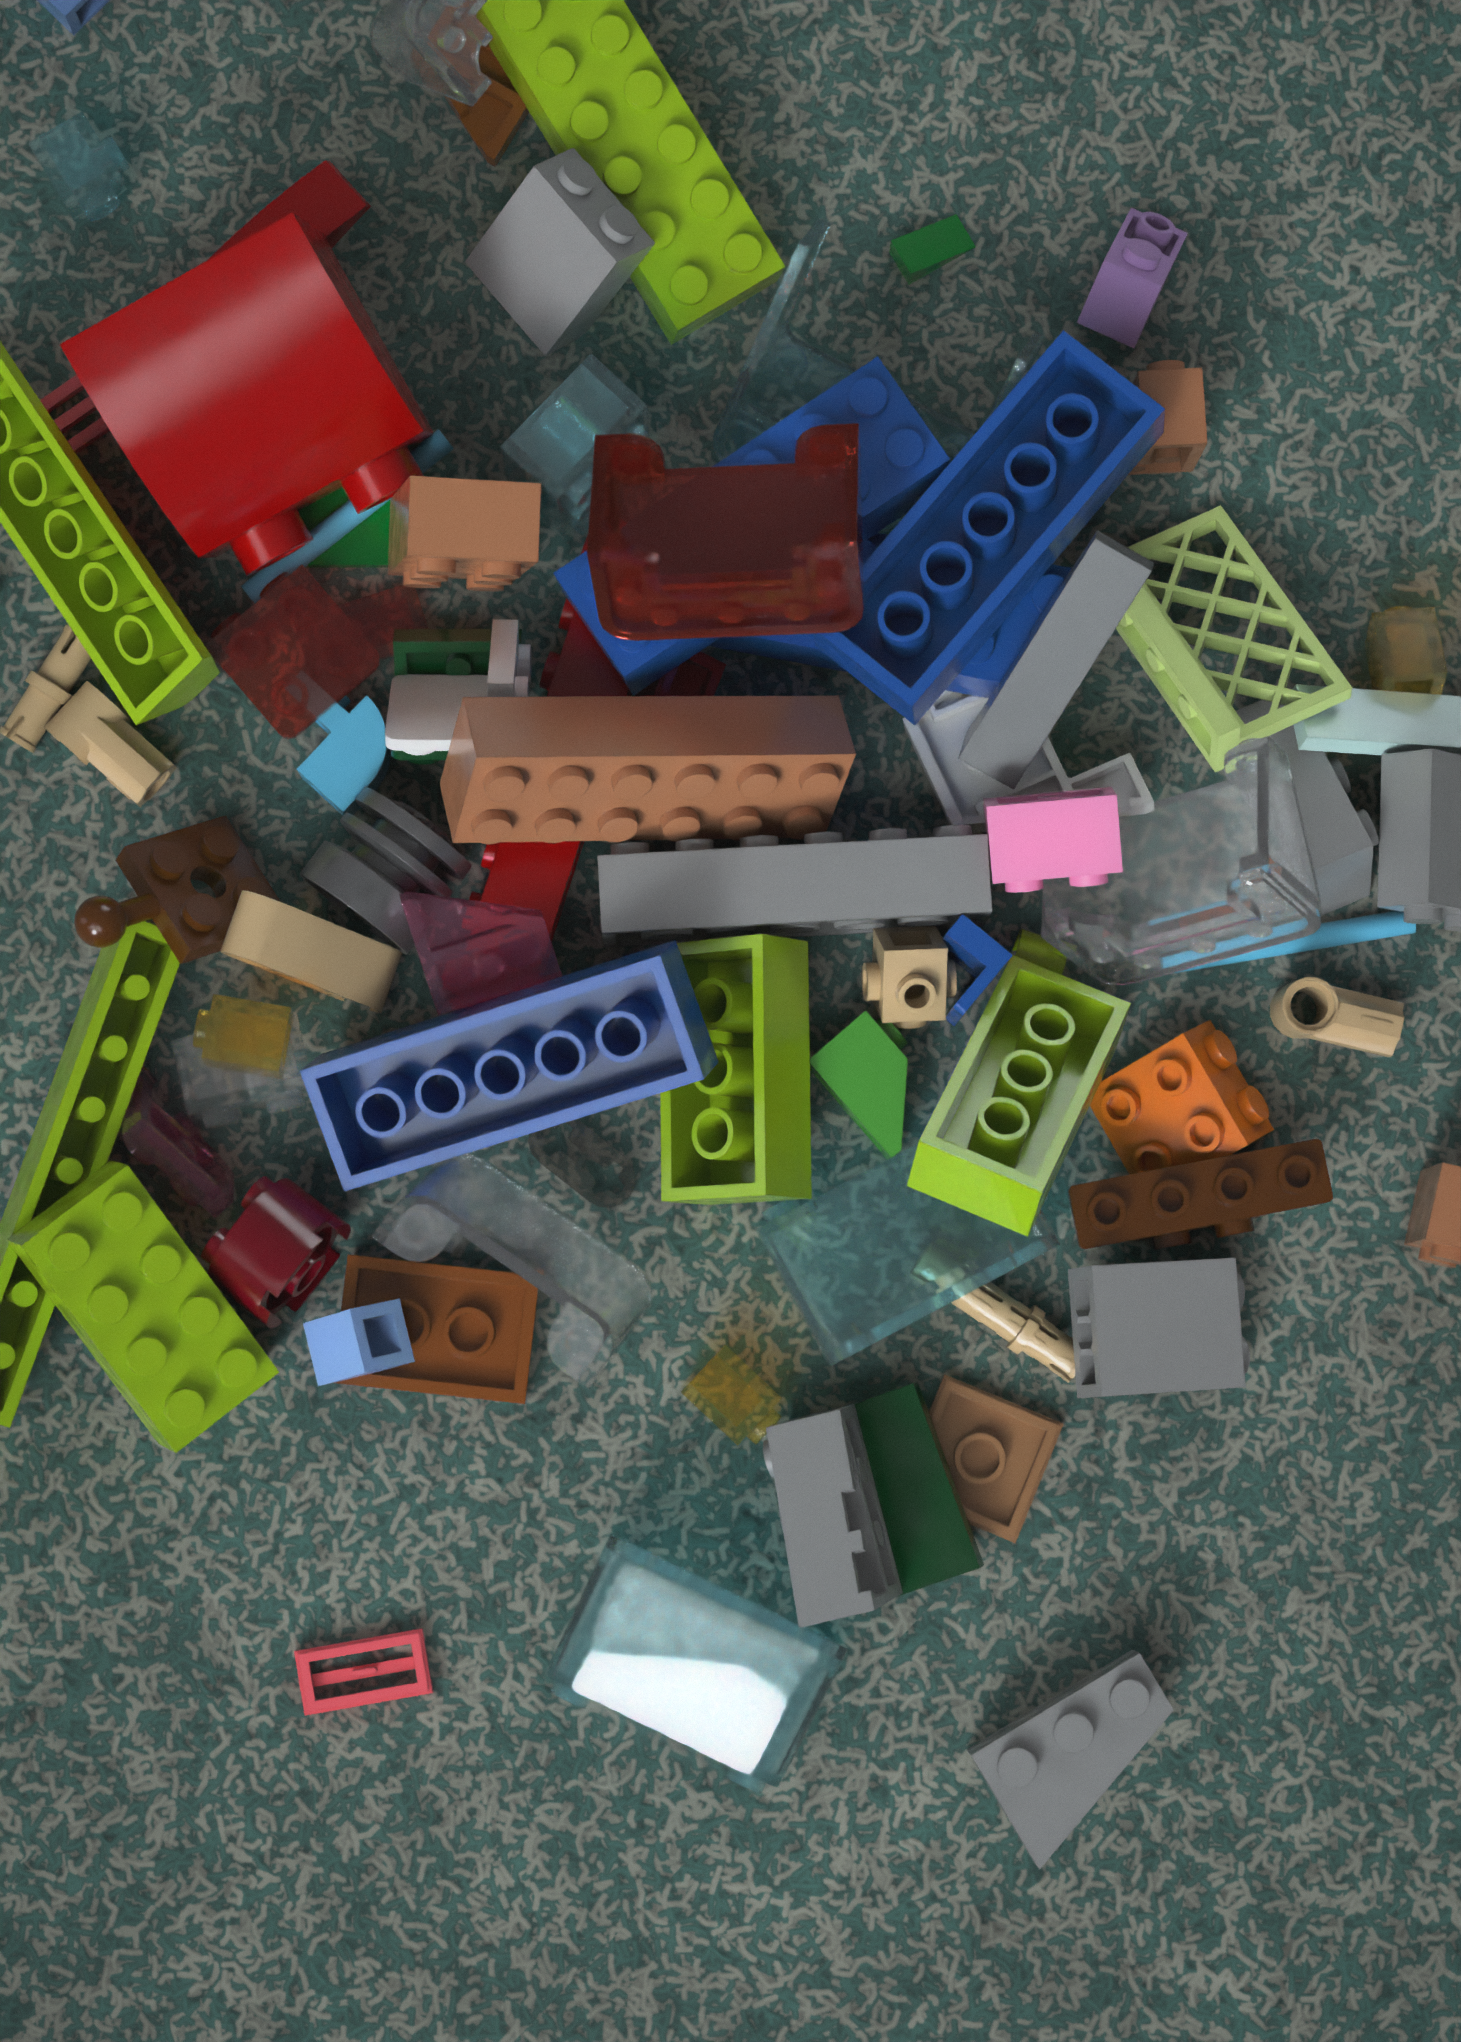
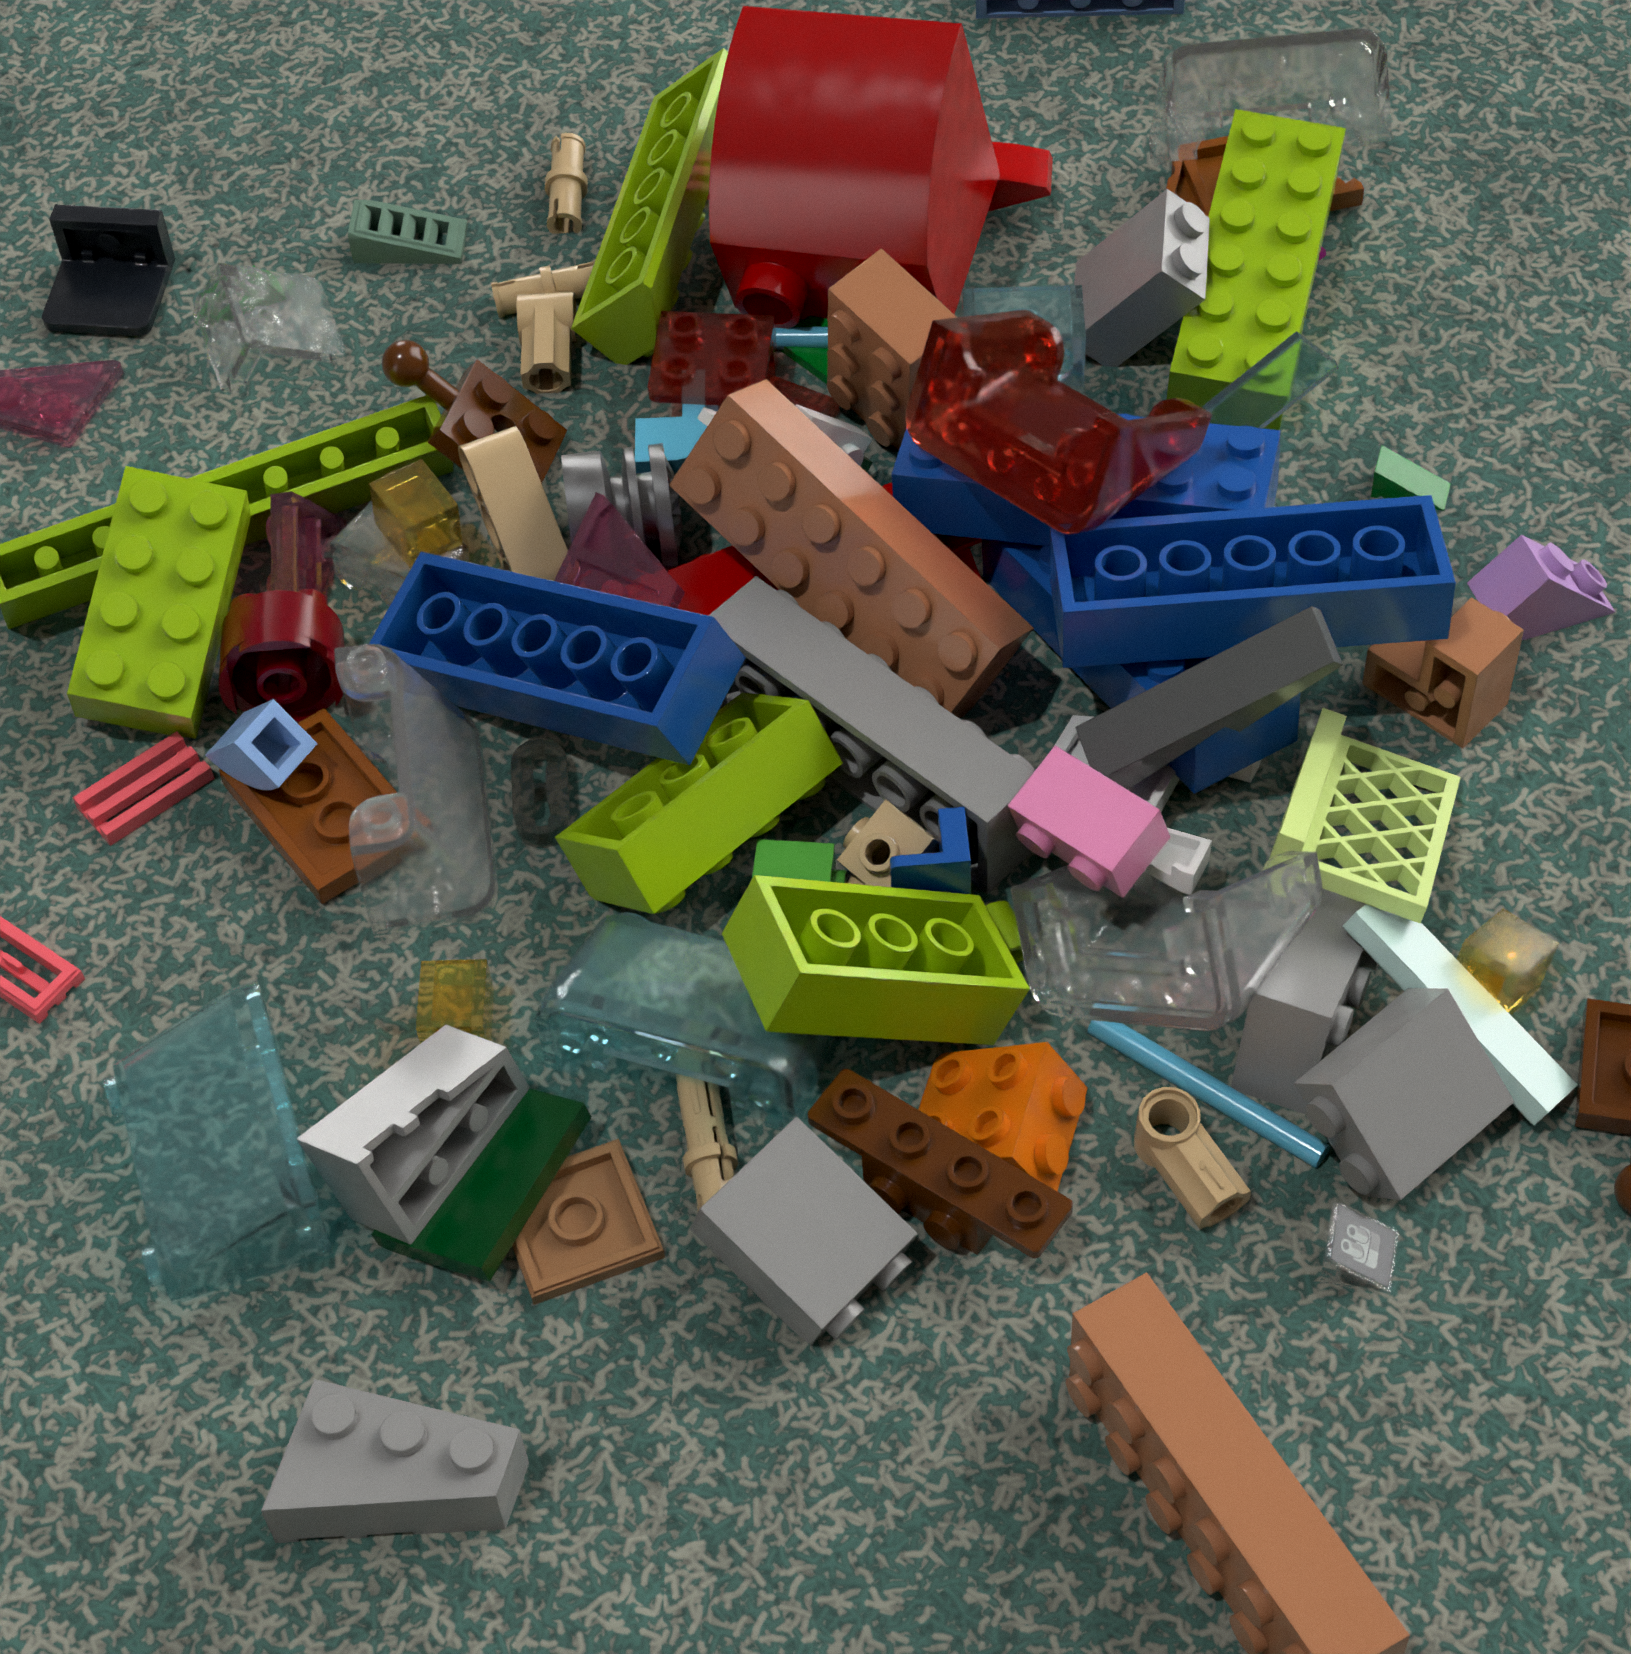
camera: 55 degrees right, 30 degrees down
none -> coral tile [73,731,215,846]

